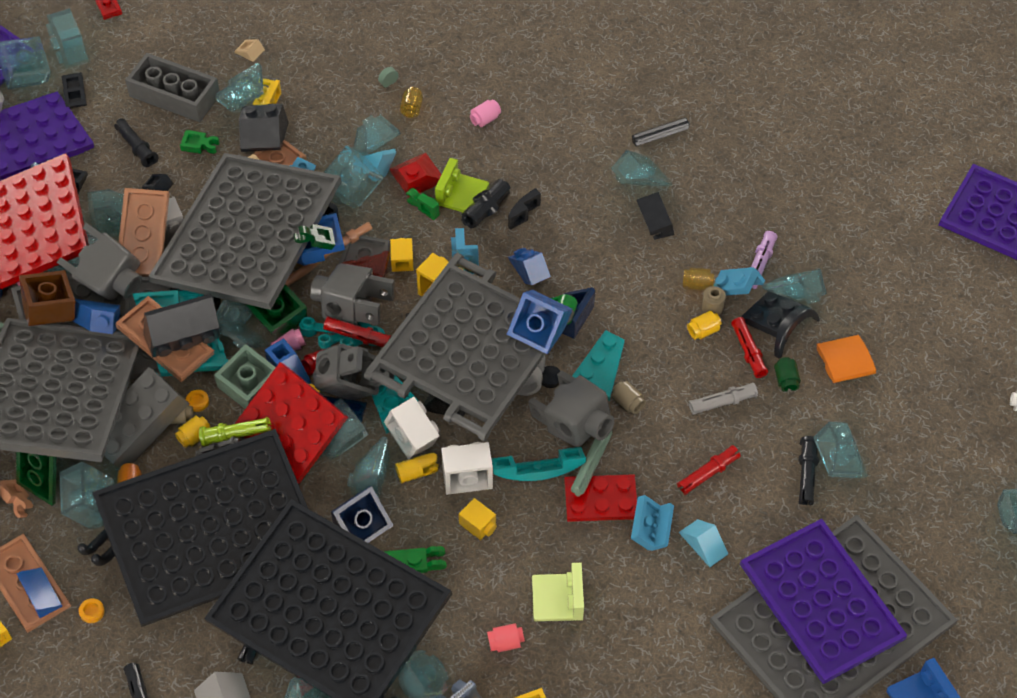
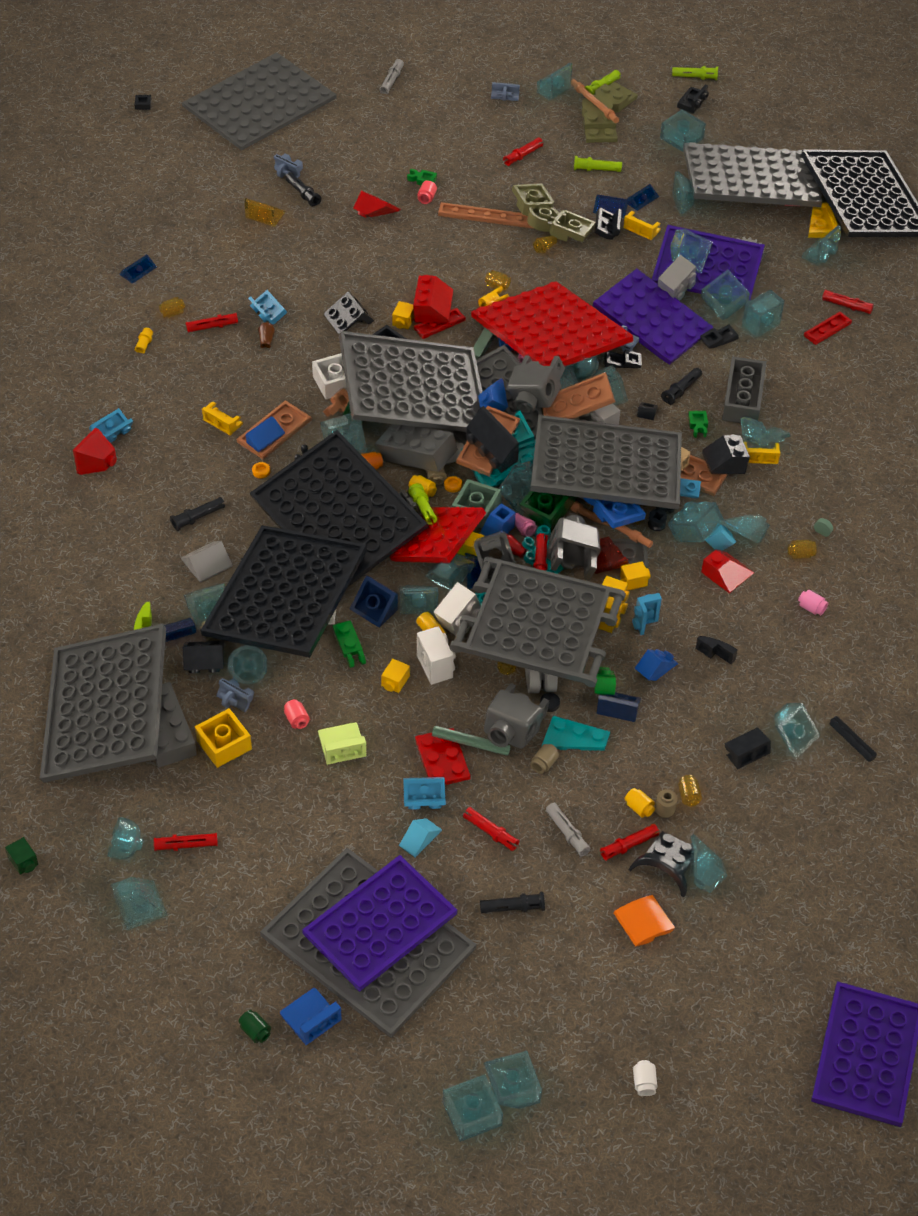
camera: 75 degrees right, 5 degrees down
reddish brown slope [19,270,75,326] -> none
tan slope [234,39,265,62] -> none
dark green plate [294,224,336,250] -> none
green plate [406,188,439,220] -> none
lime bracket [435,158,489,212] -> none
black piece [461,179,511,229] -> none
teal slope [491,447,586,481] -> none
blue slope [507,290,573,354] -> none
dark azure bracket [713,267,765,295] -> none
lavender pin [751,231,778,289] -> none
dark green brick [774,357,801,392] -> none
clear light blue slope [813,421,868,478] -> none

